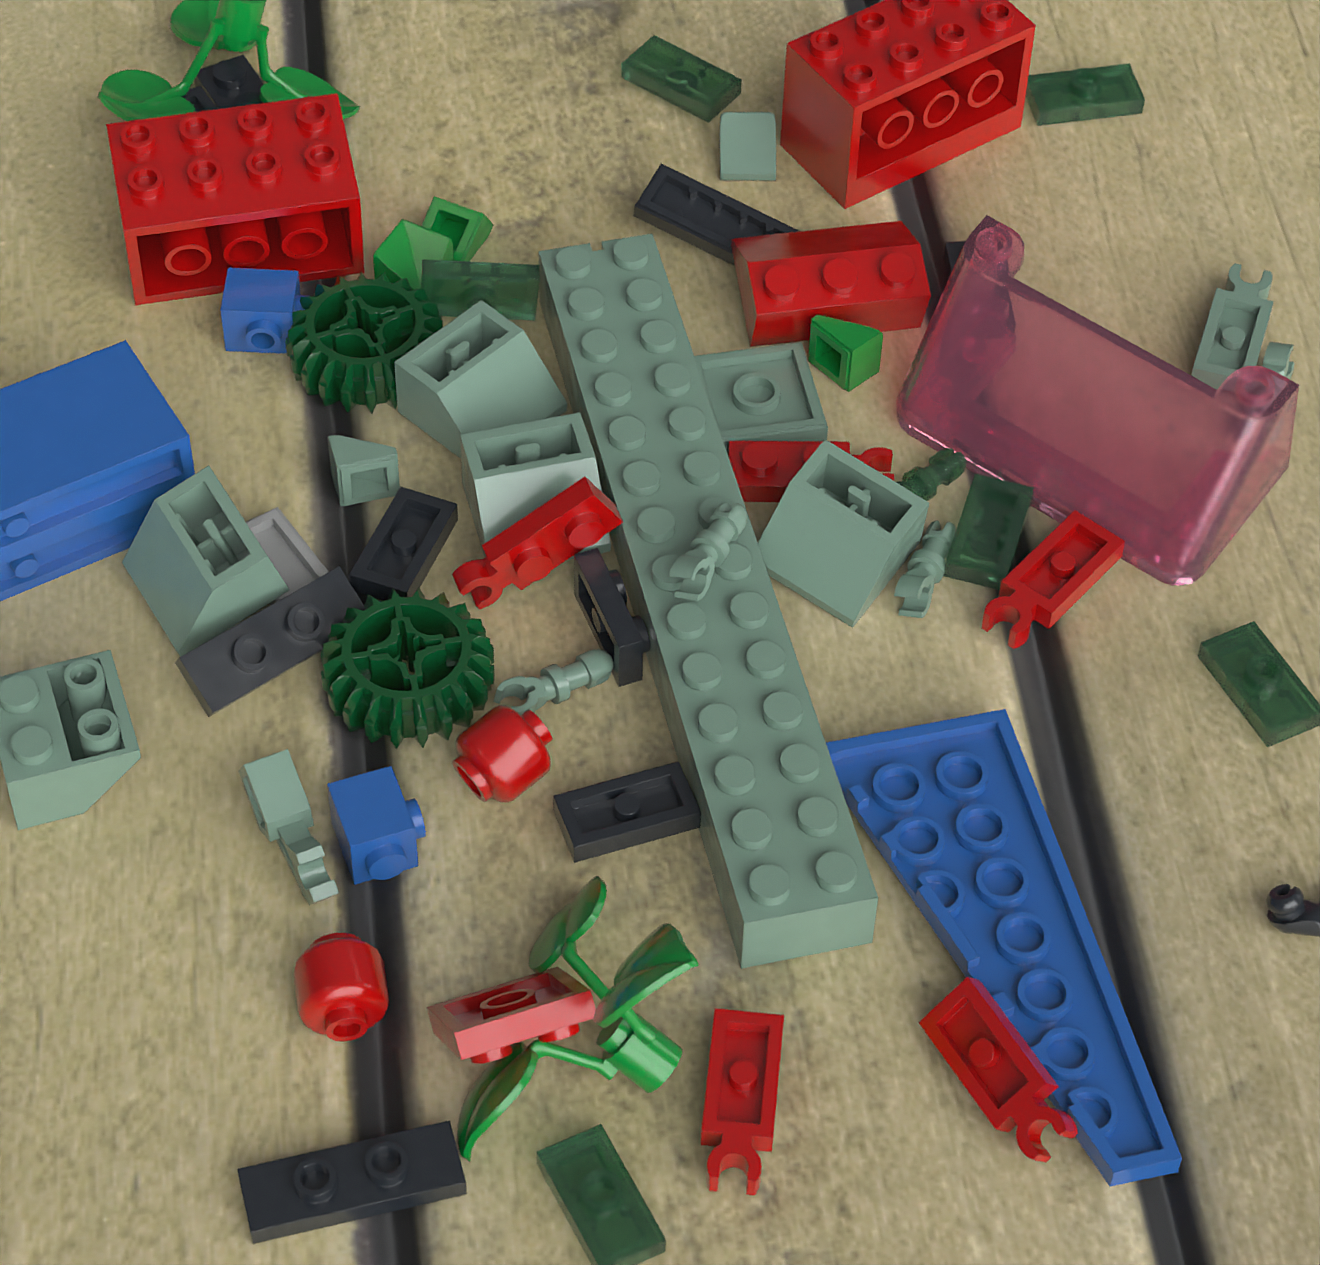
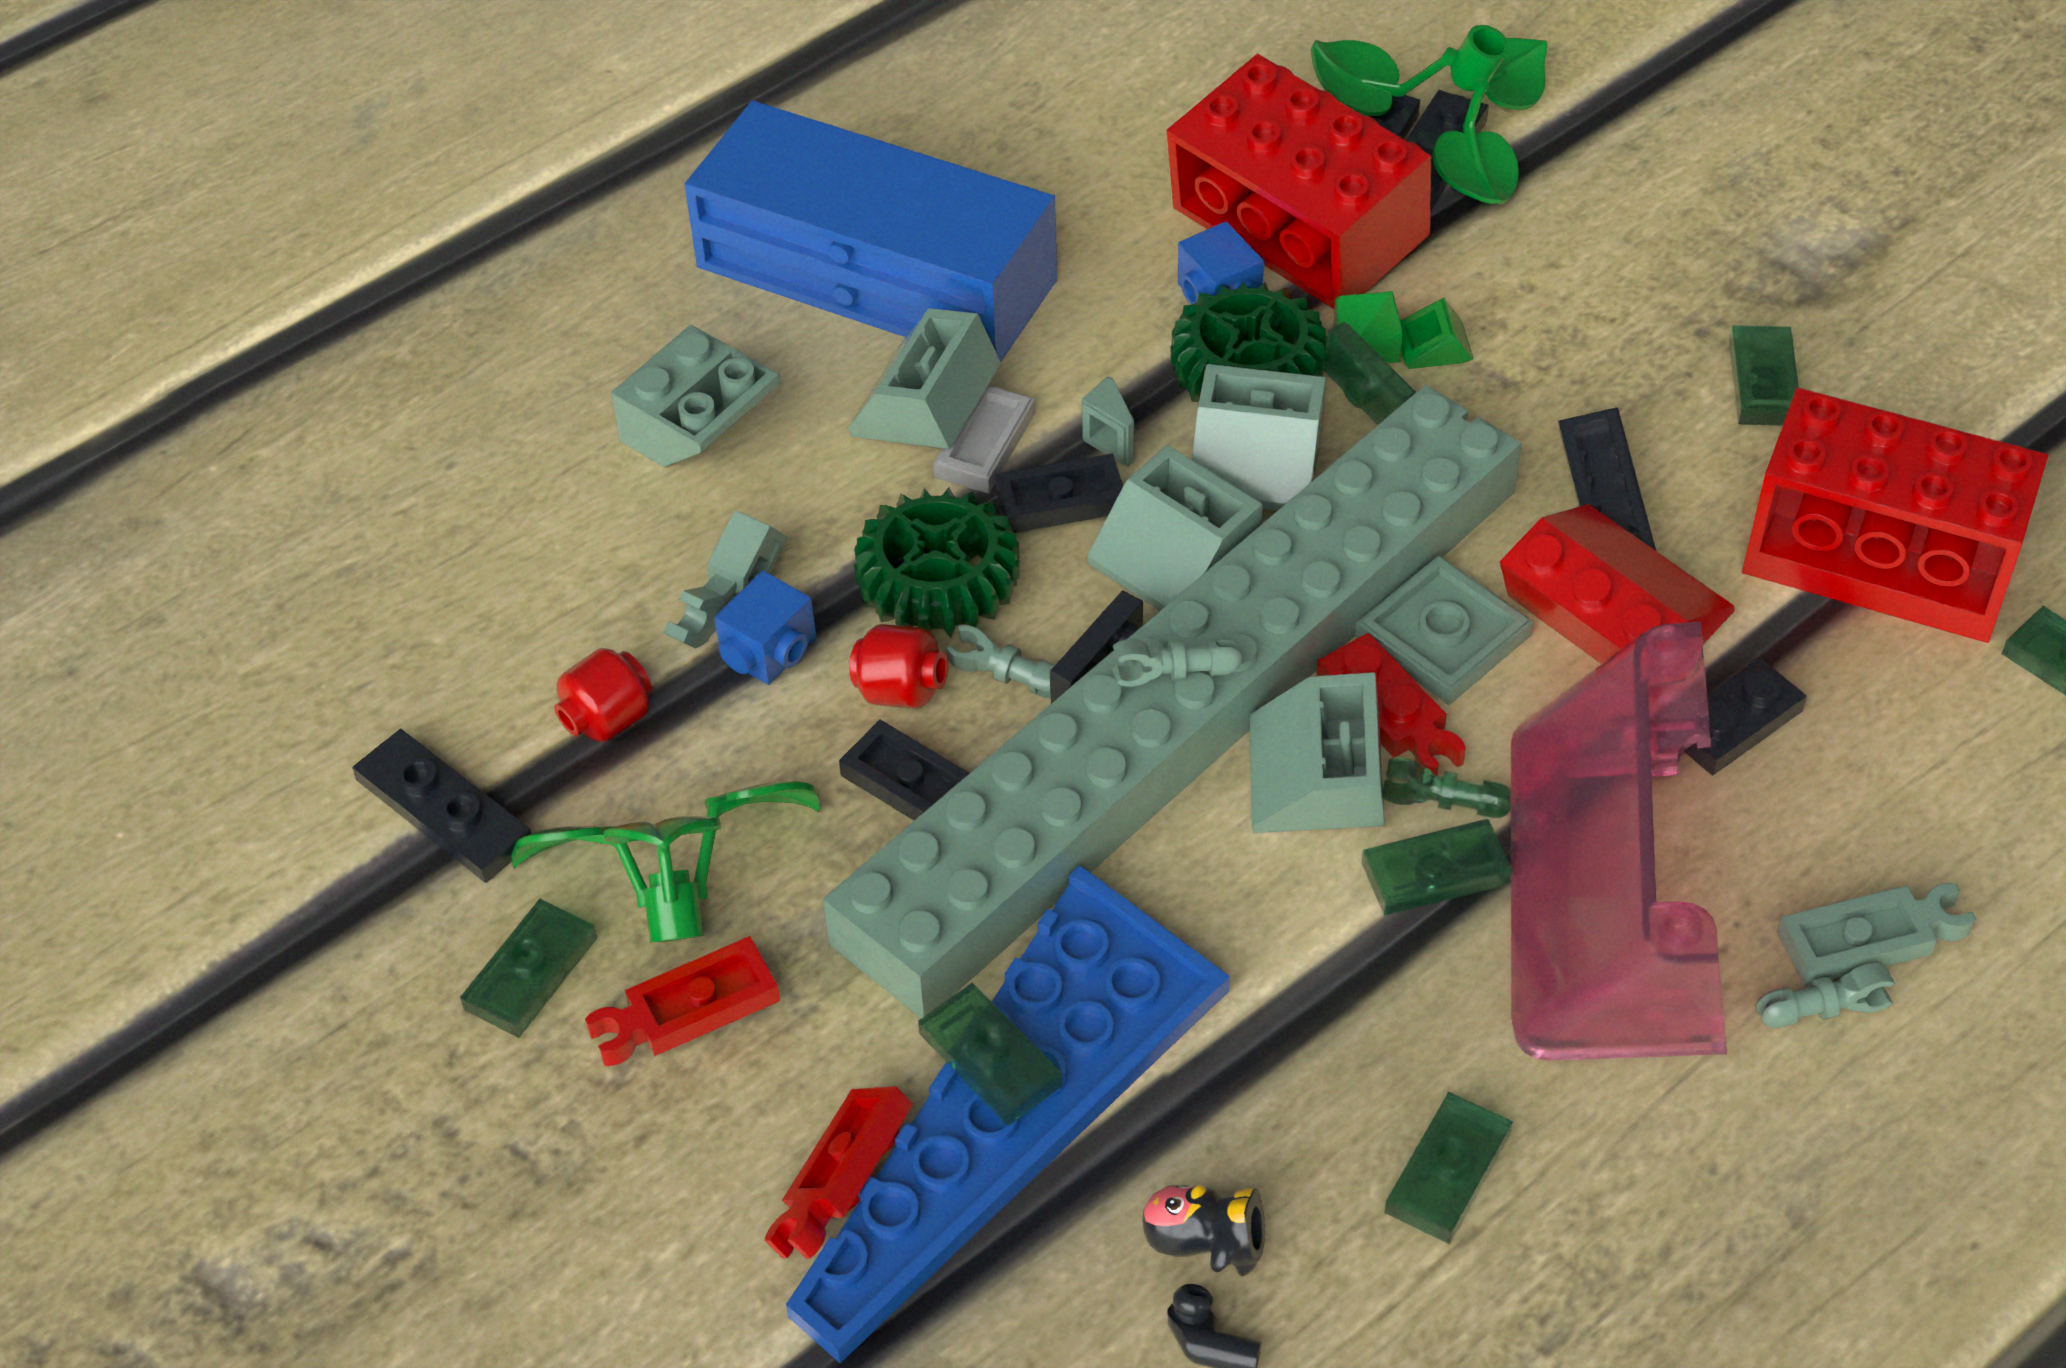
camera: 60 degrees right, 0 degrees up
black plate [175,566,364,717] -> none
plate [427,966,596,1064] -> none
red plate [452,476,623,609] -> none
sand green slope [719,112,776,181] -> none
green slope [808,315,883,392] -> none
sand green piece [894,520,957,618] -> none
red plate [981,510,1125,649] -> none
none -> clear green plate [918,982,1063,1126]
none -> black animal [1142,1184,1265,1276]

